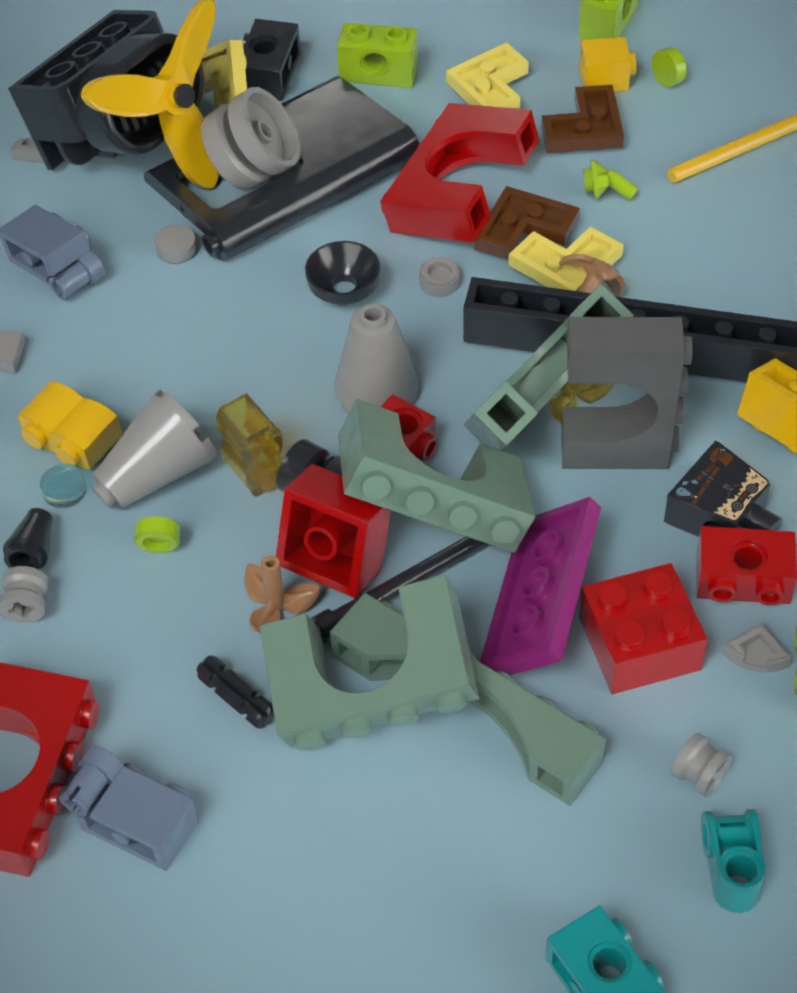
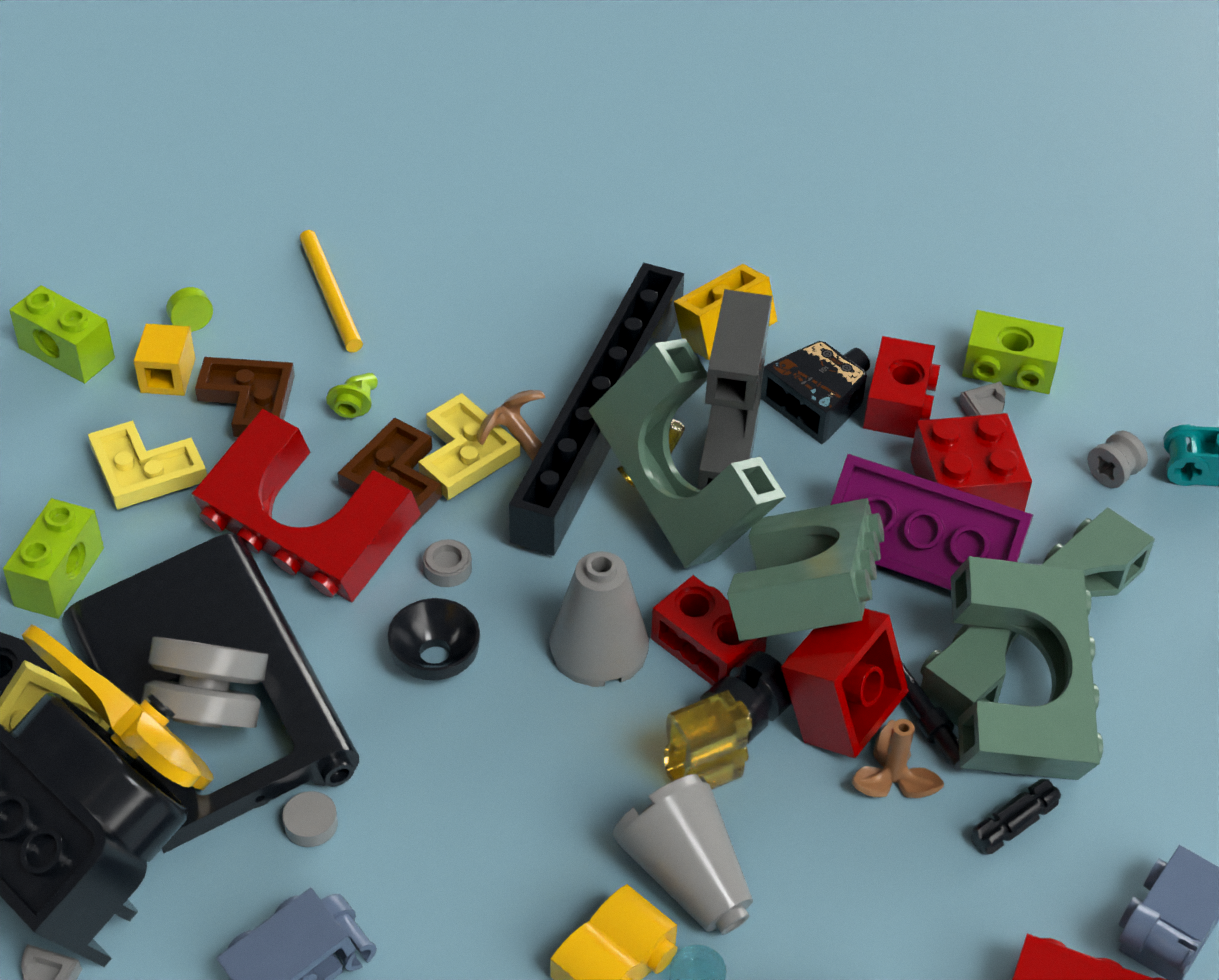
camera: 85 degrees left, 5 degrees down
lime tile [134,516,180,553] -> none

